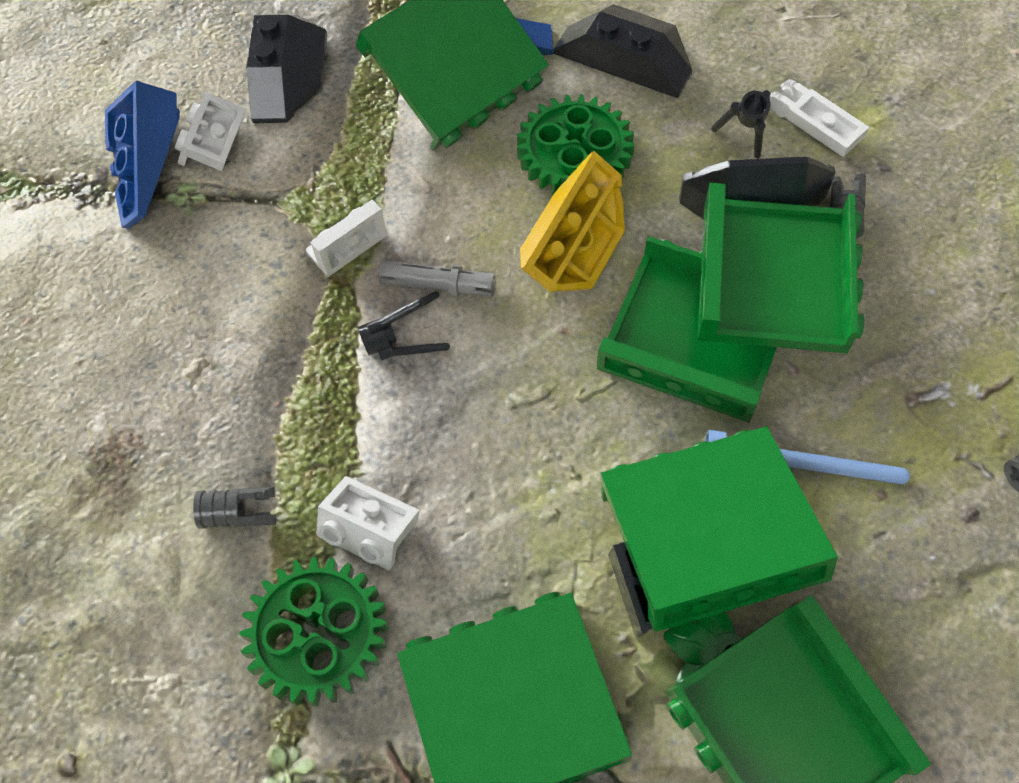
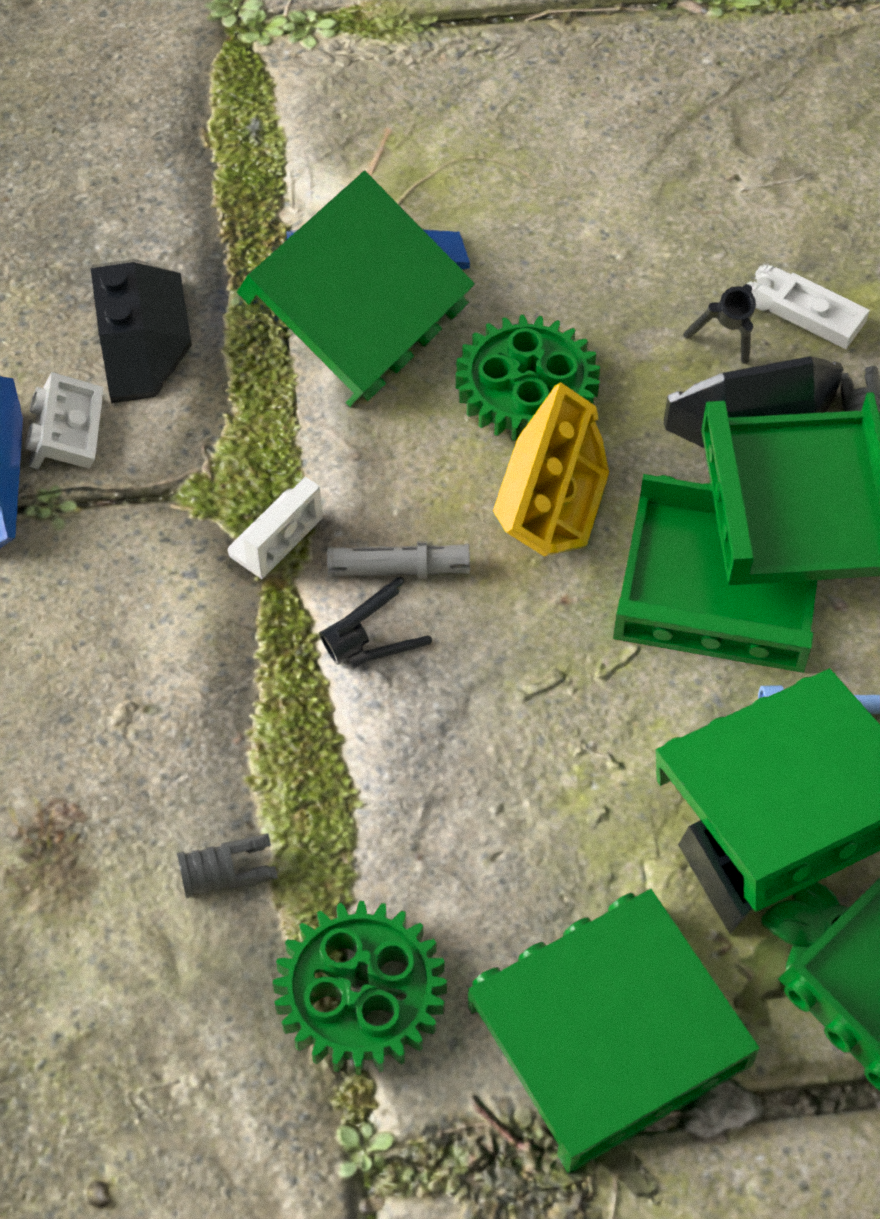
camera: 15 degrees left, 5 degrees down
white bracket [316,476,419,570] -> none
black wedge [553,4,692,98] -> none

